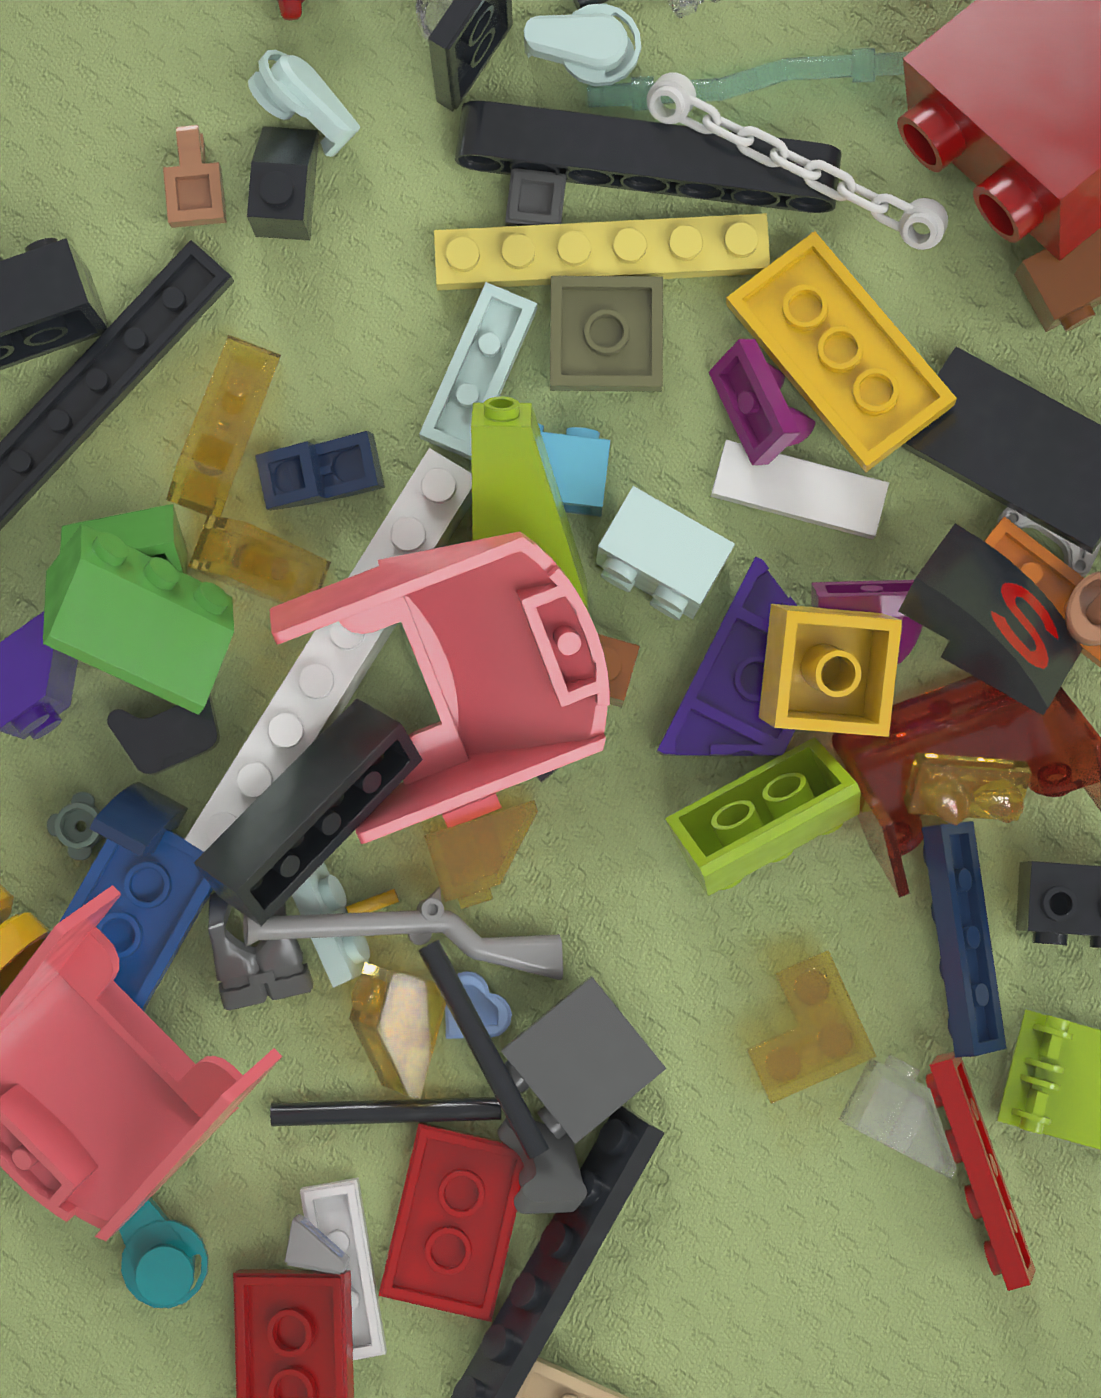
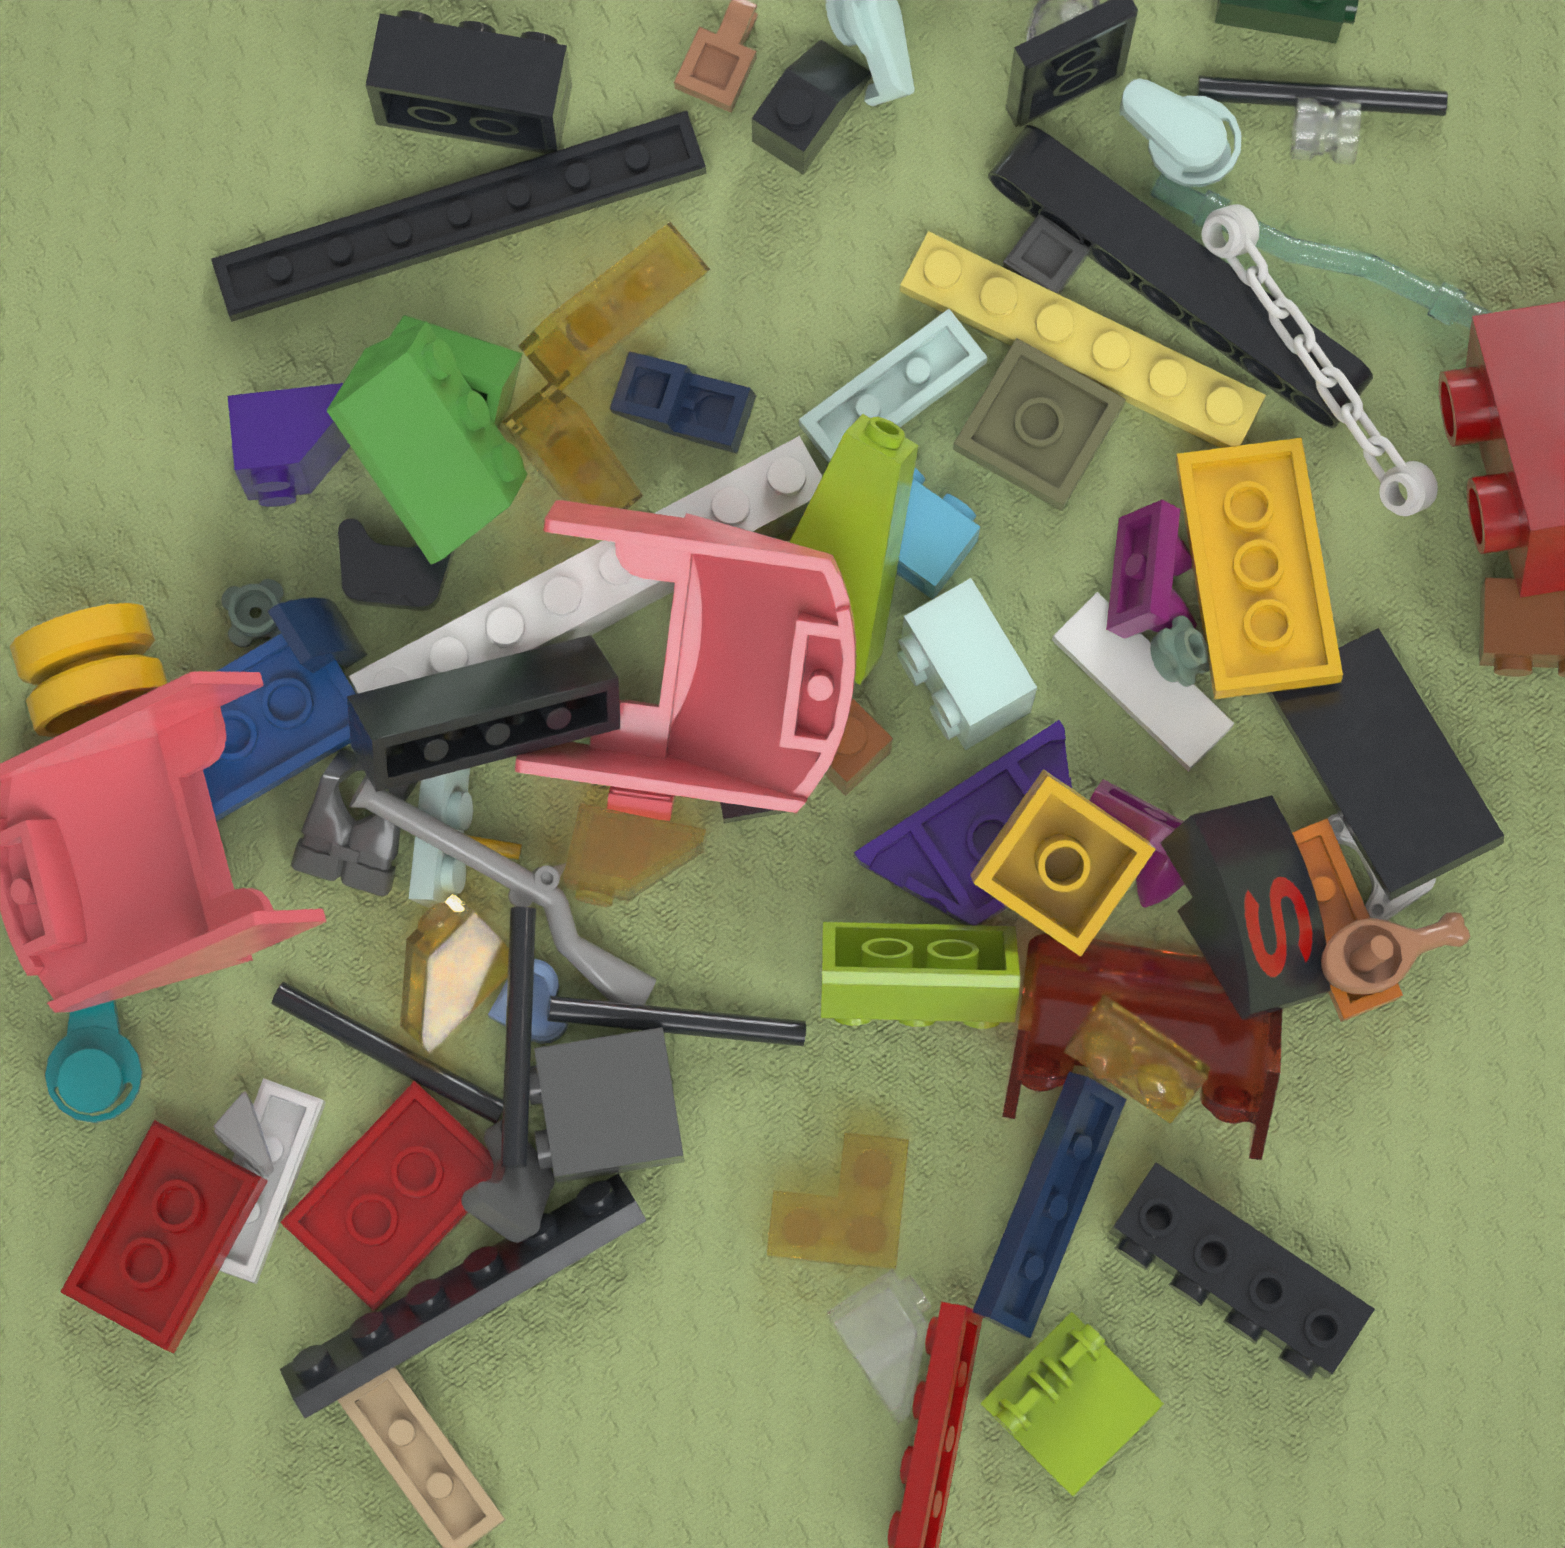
camera: 30 degrees right, 5 degrees down
none -> black bar [547,996,806,1047]
none -> sand green plate [1150,616,1209,687]

